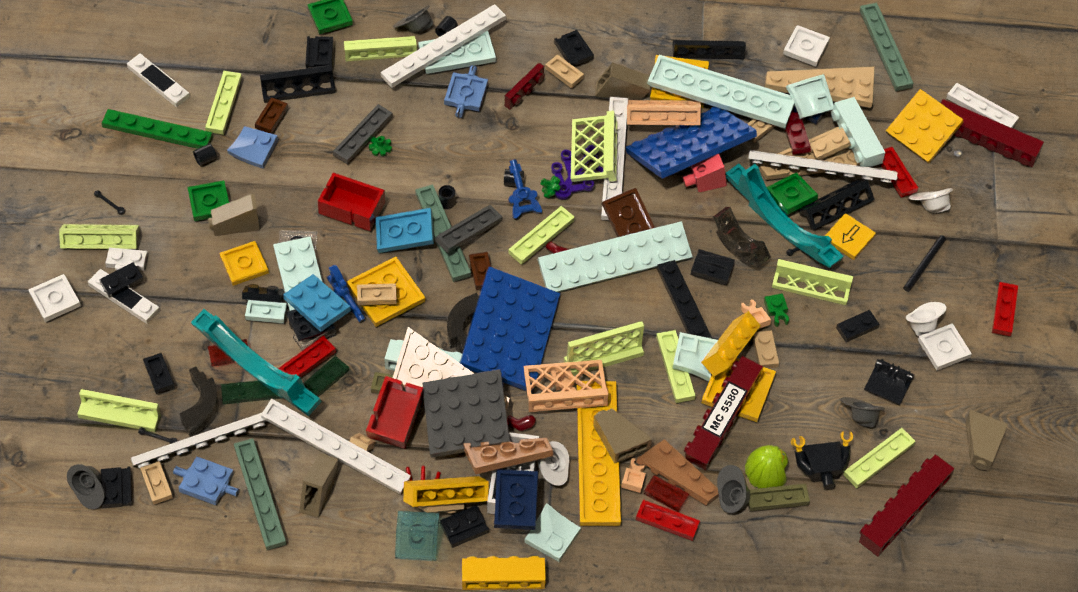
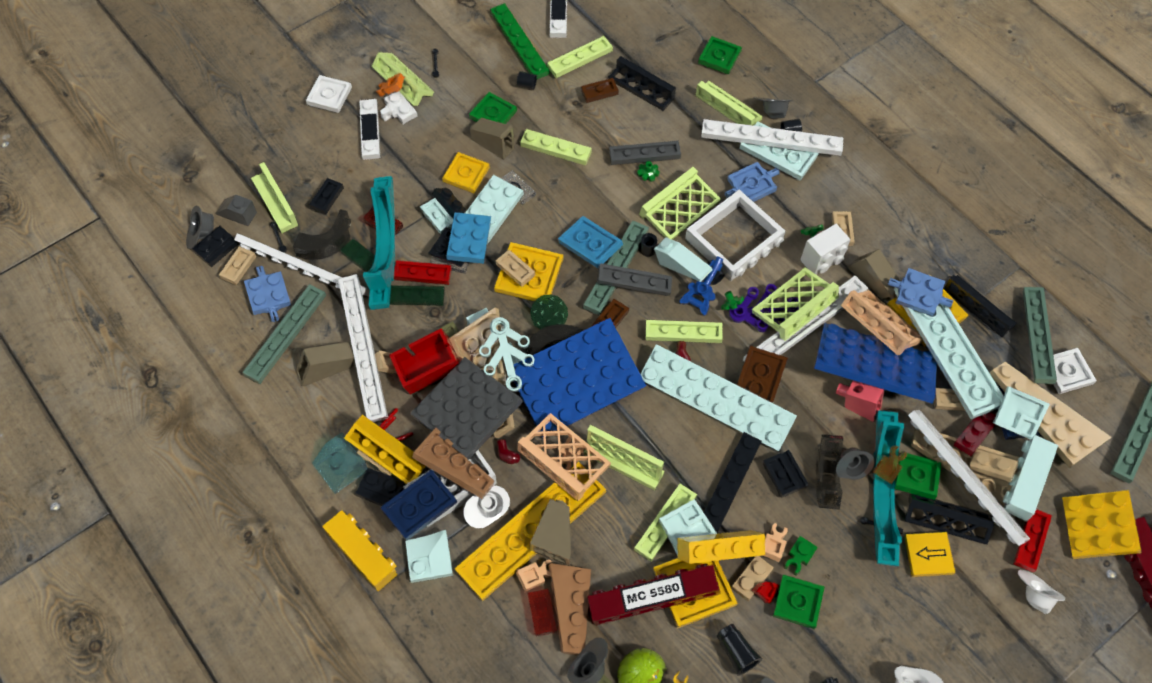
camera: 50 degrees right, 5 degrees up
black plate [99,262,143,298] -> none
medium blue plate [227,126,279,169] -> none
black plate [305,36,333,68] -> none
red piece [317,173,385,231] -> none
blue piece [326,265,366,322] -> none
dark red plate [504,63,545,110] -> none
black plate [554,30,594,66] -> none
red plate [635,500,700,541] -> none
yellowish green fence [772,259,853,305] -> none
black plate [836,310,880,343] -> none
black bar [903,235,946,292] -> none
none -> dark grey slope [216,195,257,226]
none -> orange plate [376,73,405,97]
none -> light aqua plant [479,317,534,392]
none -> yellowish green plate [520,129,592,165]
none -> clear green tile [530,294,568,333]
none -> yellowish green fence [639,167,721,240]
none -> light aqua slope [654,237,712,282]
none -> white window [685,190,785,281]
none -> black plant [717,624,763,676]
none -> red tile [752,581,779,604]
none -> green plate [773,574,825,629]
none -> green plant [800,224,824,238]
none -> white brick [801,224,850,275]
none -> dark grey piece [836,448,874,480]
none -> clear orange plate [873,445,907,484]
none -> medium blue plate [888,268,953,317]
none -> sand green plate [1023,287,1057,384]

